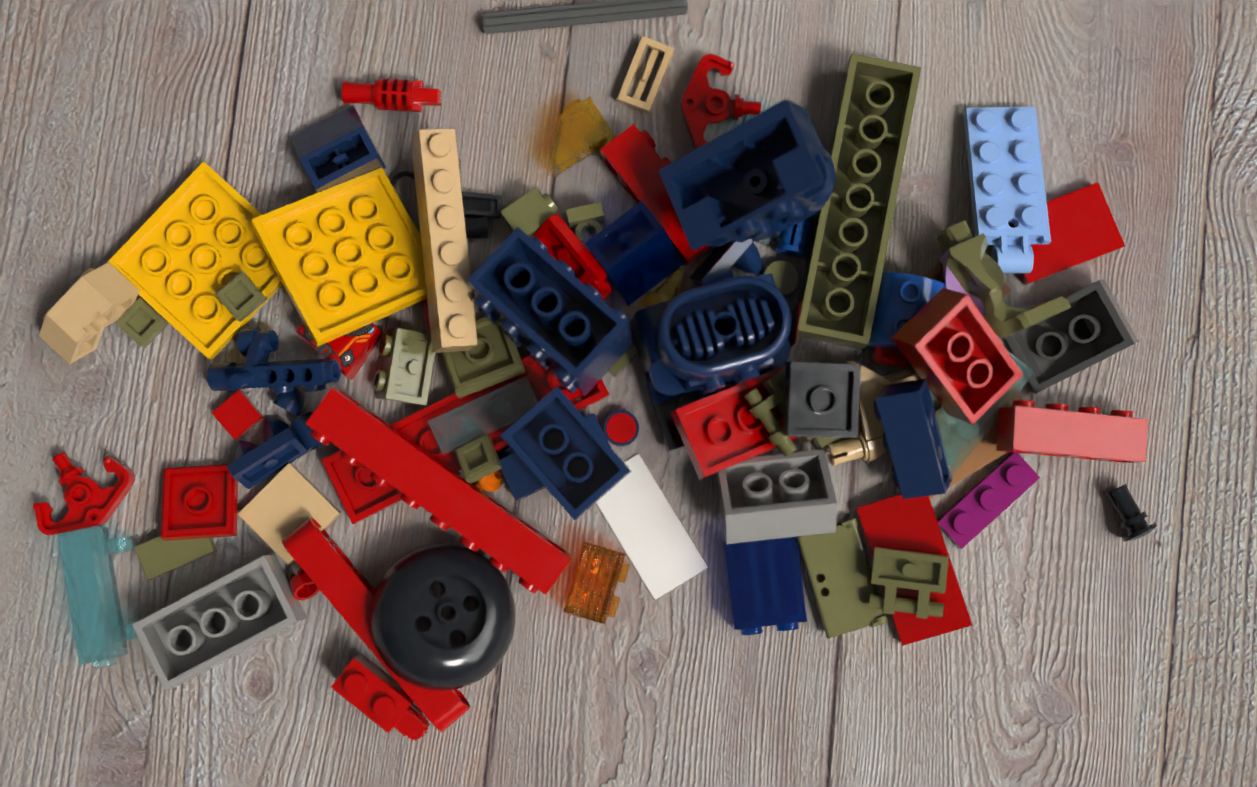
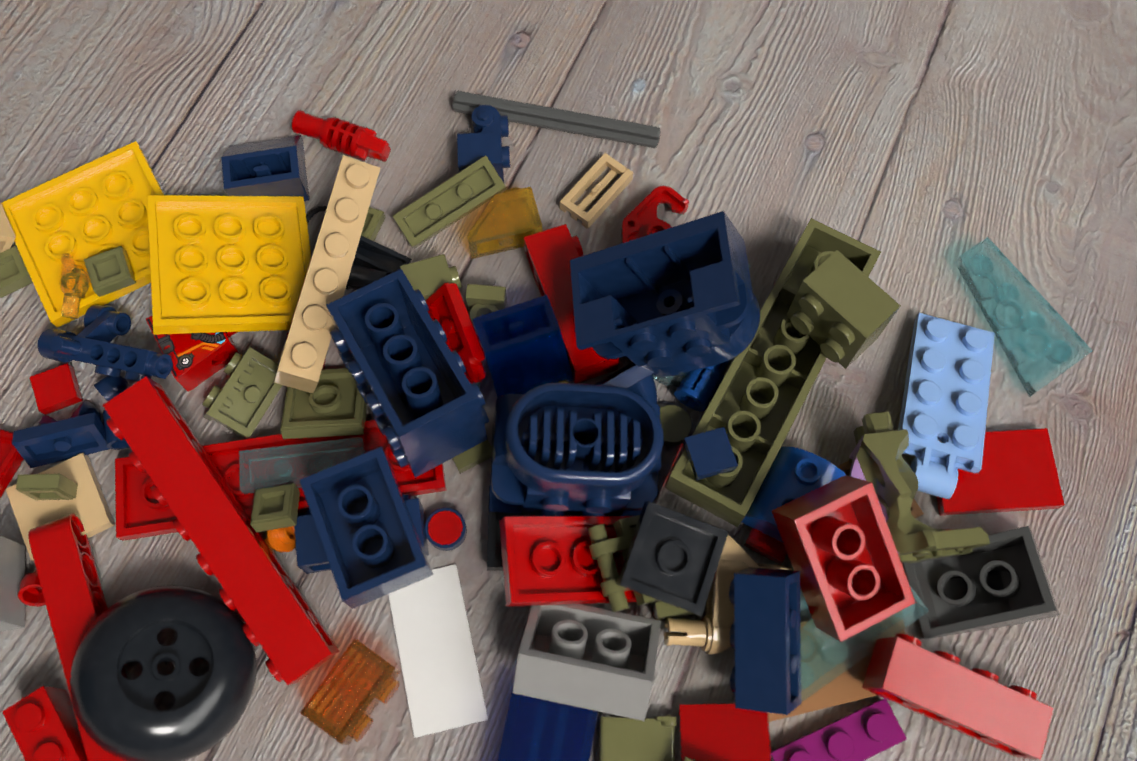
camera: 20 degrees right, 15 degrees down
none -> olive tile [16,474,78,500]
none -> clear yellow animal [59,253,90,319]
none -> olive plate [393,155,507,248]
none -> dark blue brick [457,105,510,182]
none -> dark blue tile [683,427,738,481]
none -> olive brick [787,250,901,369]
none -> clear light blue wing [955,237,1093,397]

